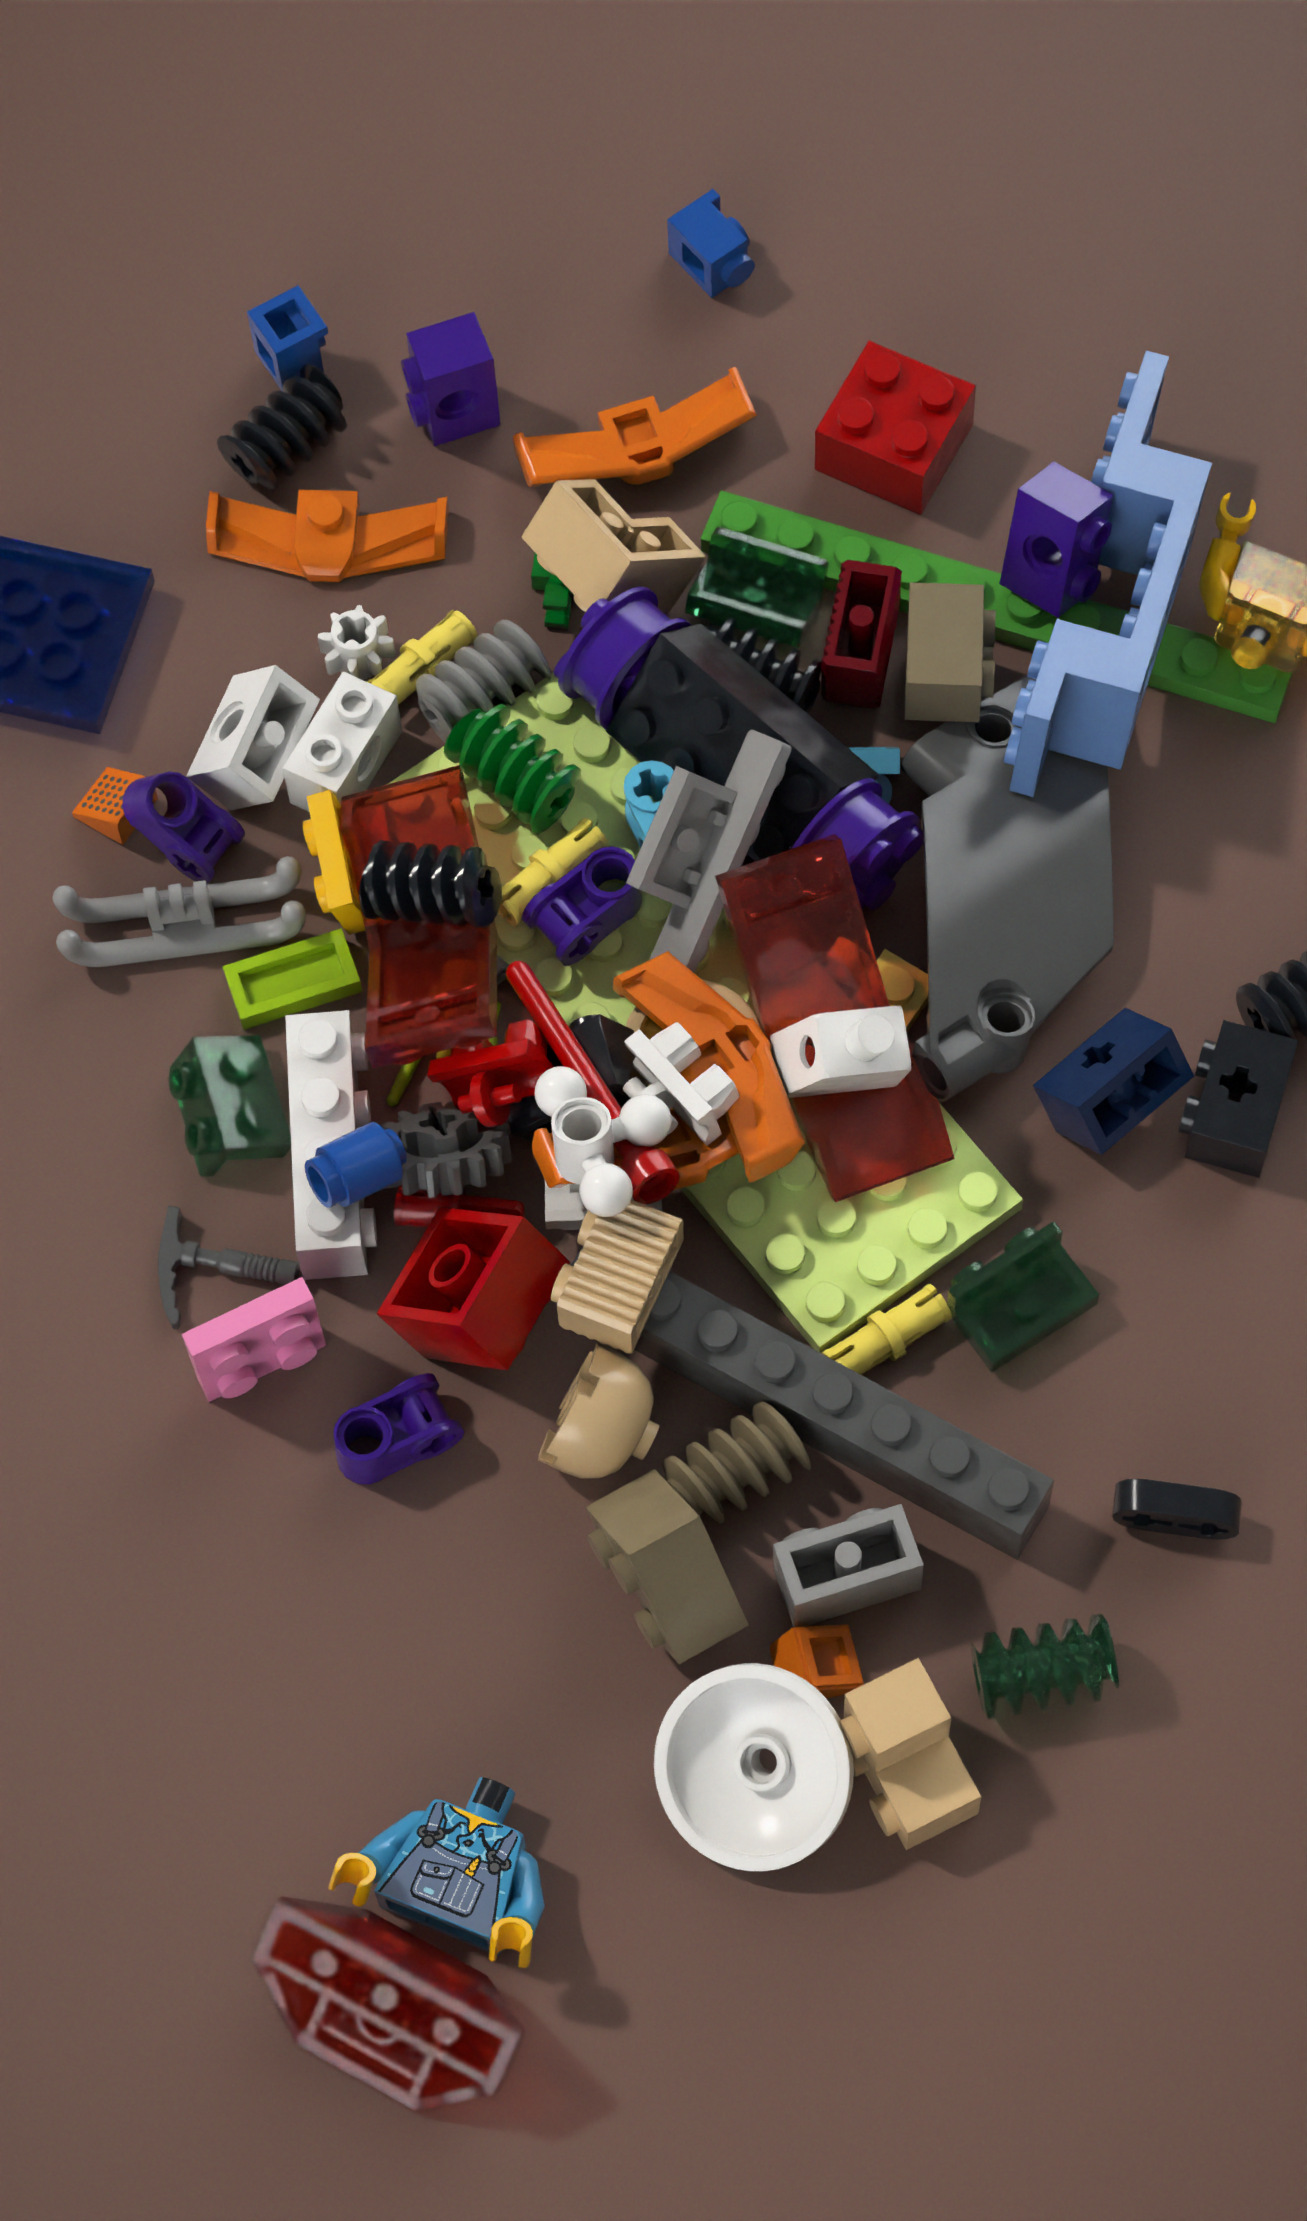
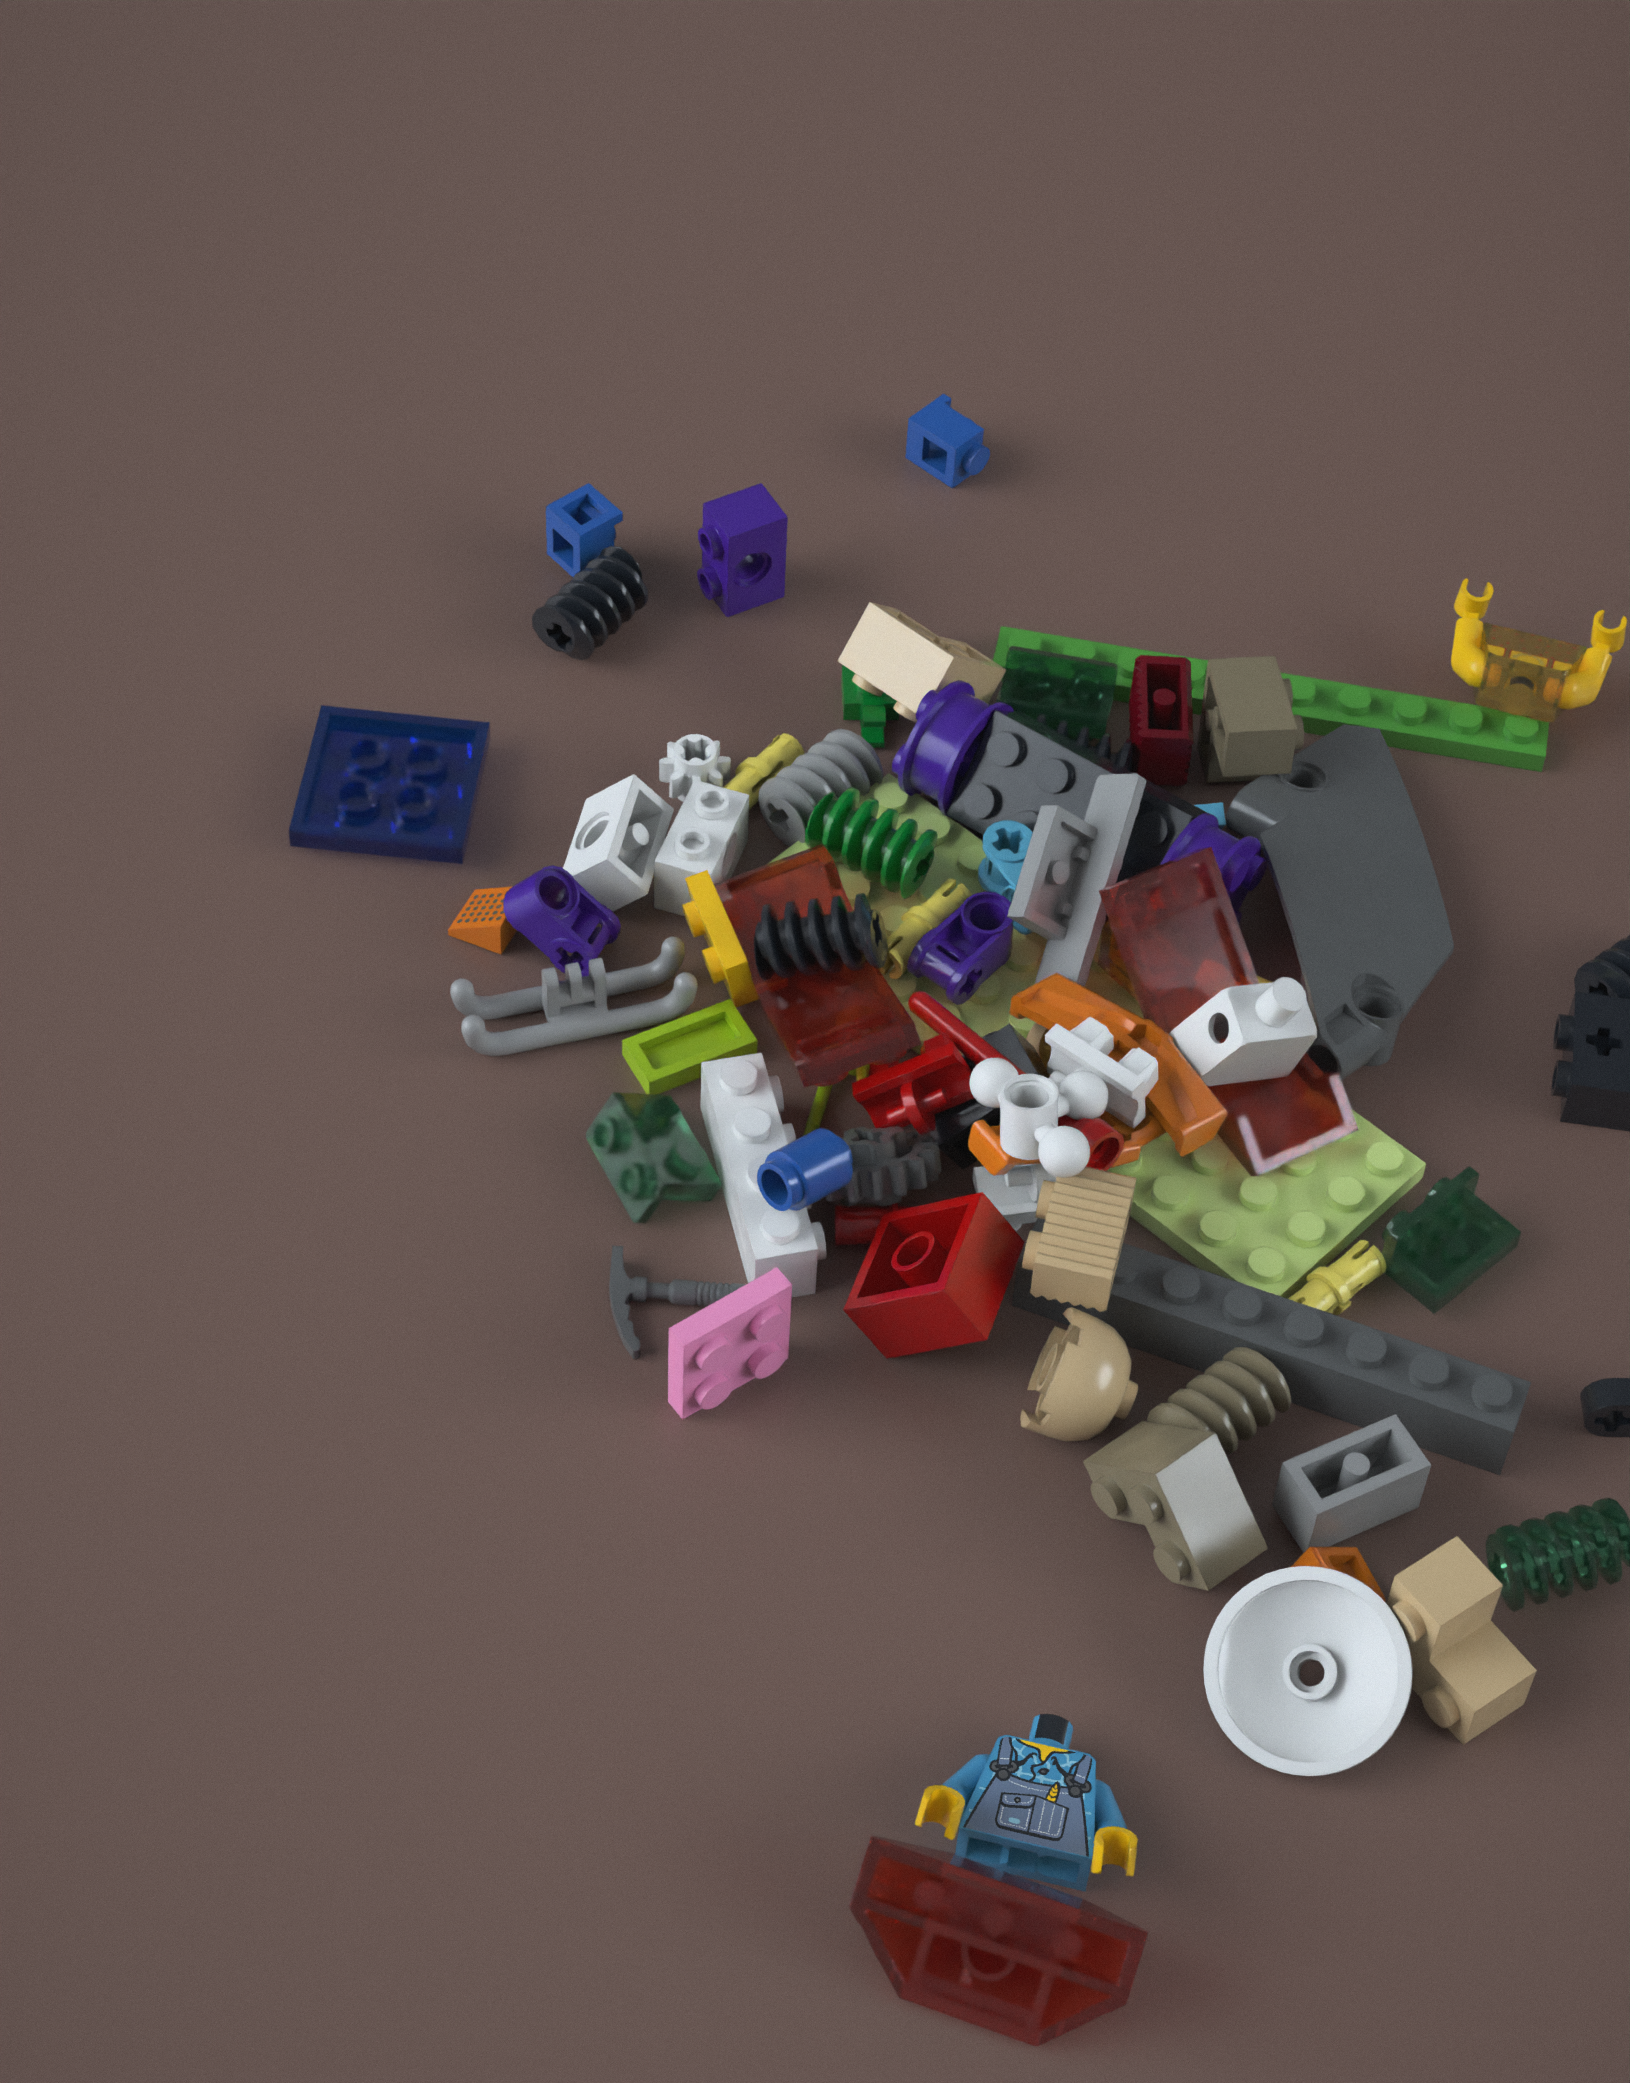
camera: 15 degrees left, 15 degrees down
orange plate [206,490,449,582] -> none
dark purple piece [333,1373,465,1485] -> none
orange plate [513,367,757,487] -> none
red brick [815,340,976,515] -> none
dark purple brick [999,462,1114,618] -> none
medium blue bracket [1003,350,1212,797] -> none
dark blue brick [1033,1007,1194,1155] -> none

